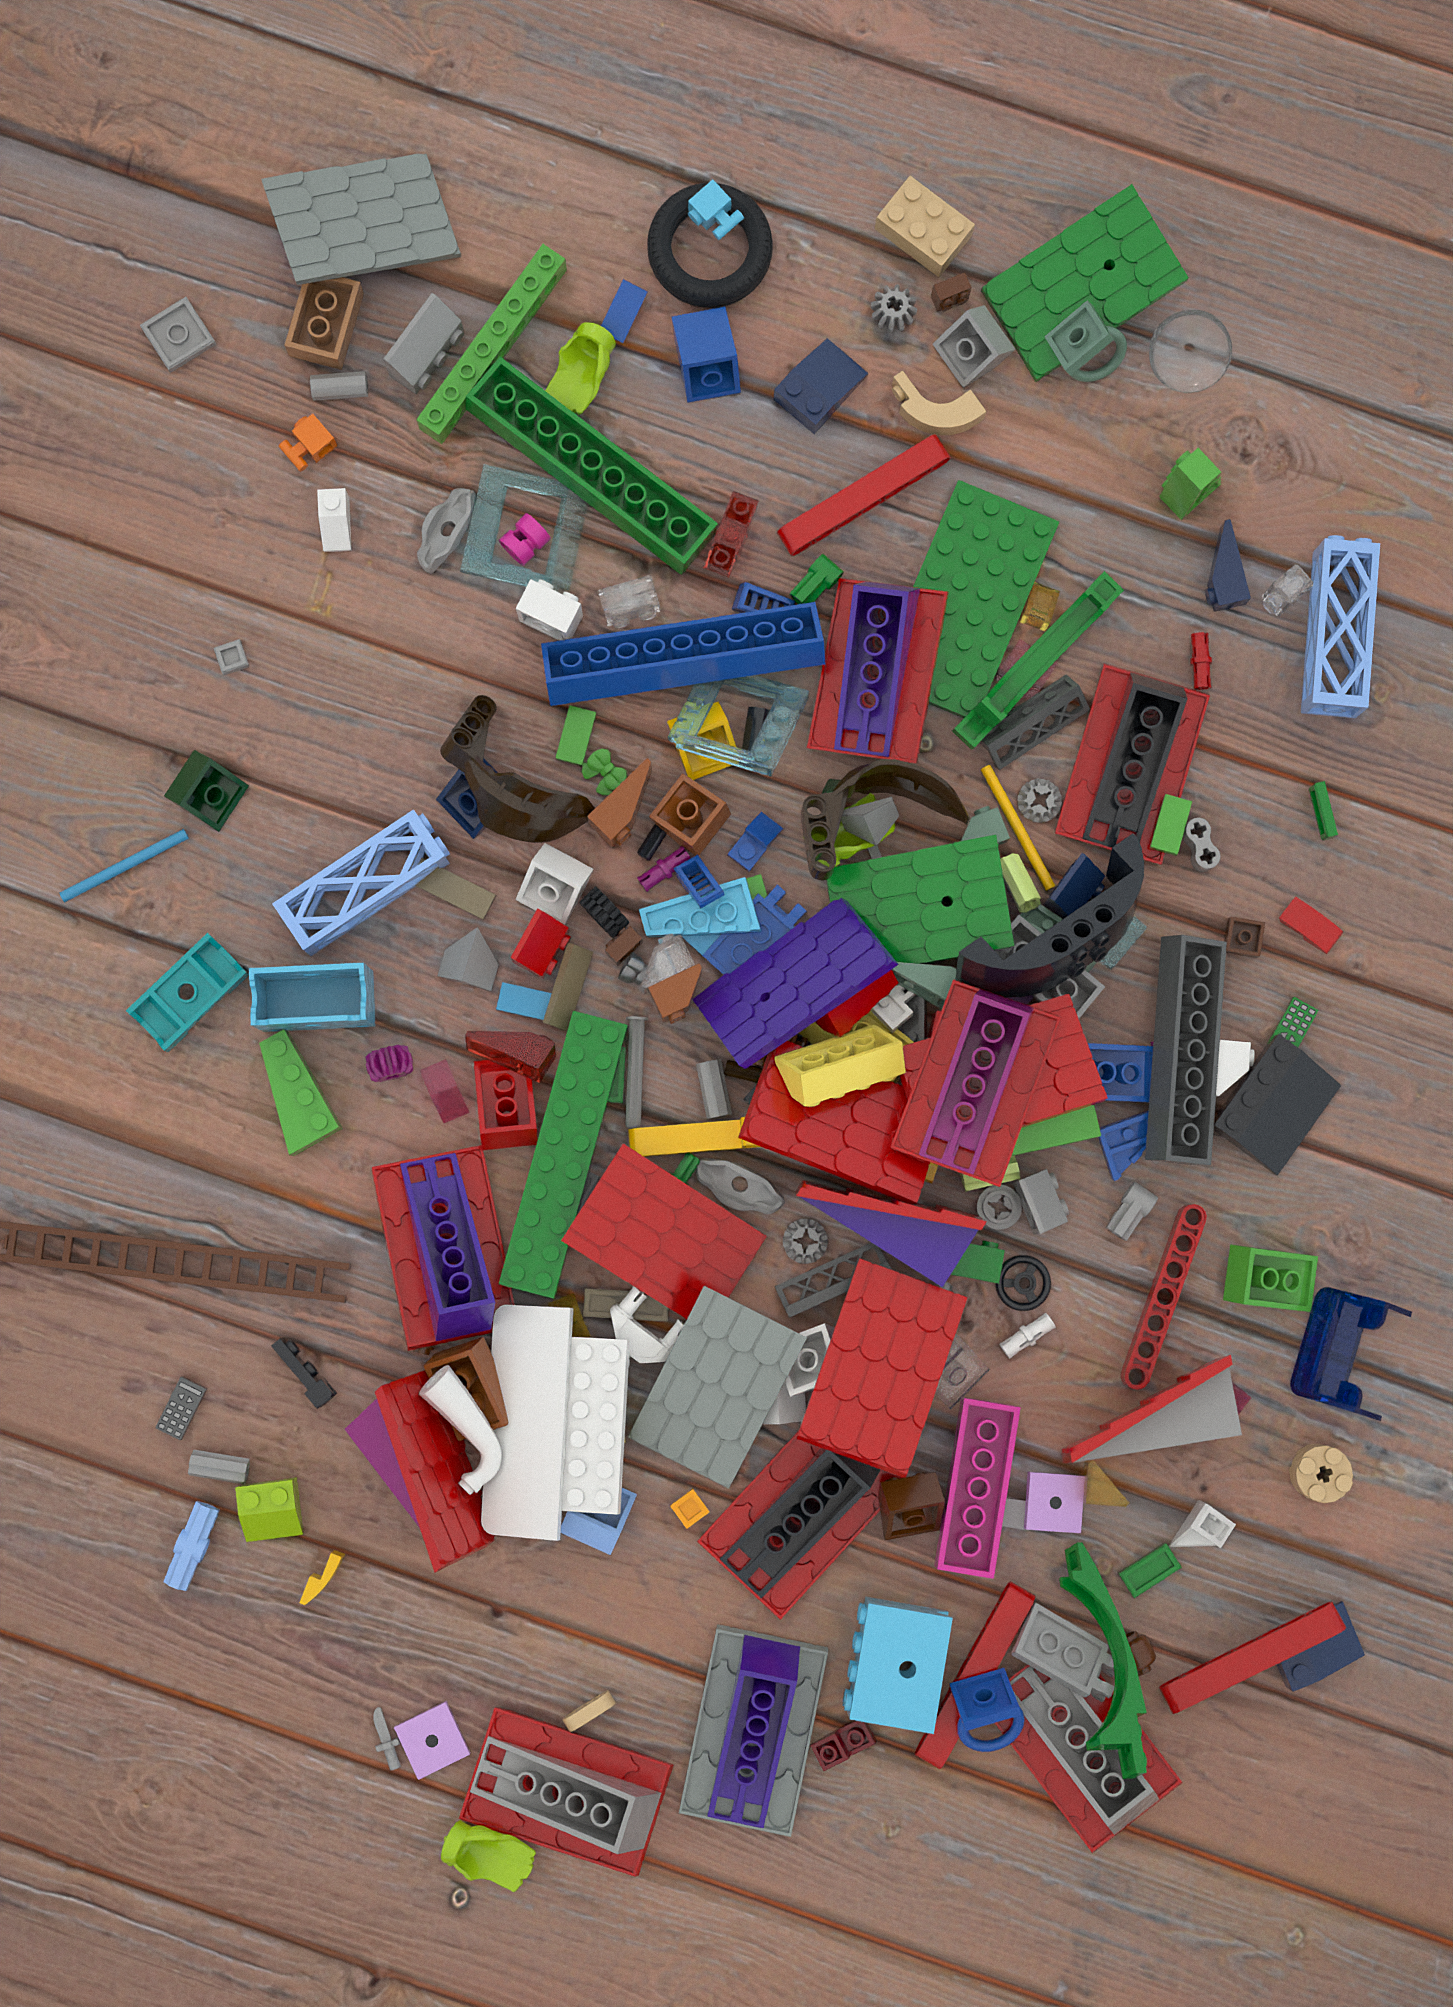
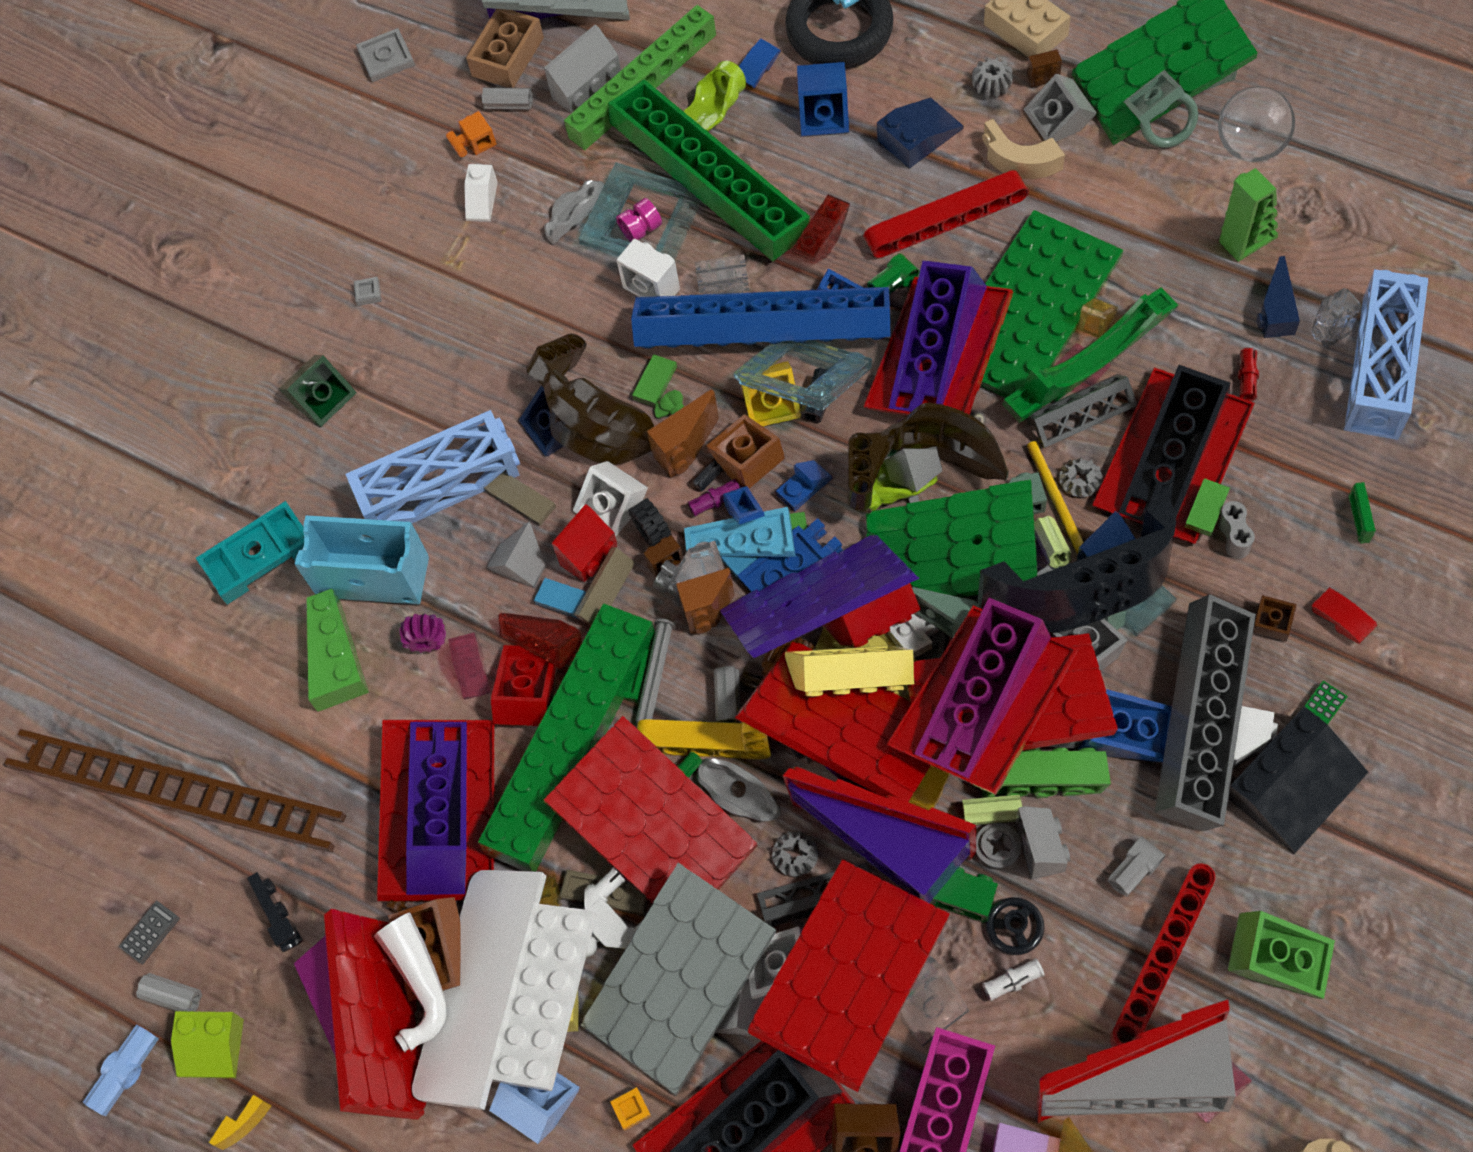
camera: 25 degrees right, 20 degrees down
dark azure piece [59,829,189,903] -> none
blue wing [1098,1111,1149,1181] -> none
clear blue windscreen [1290,1287,1412,1421] -> none

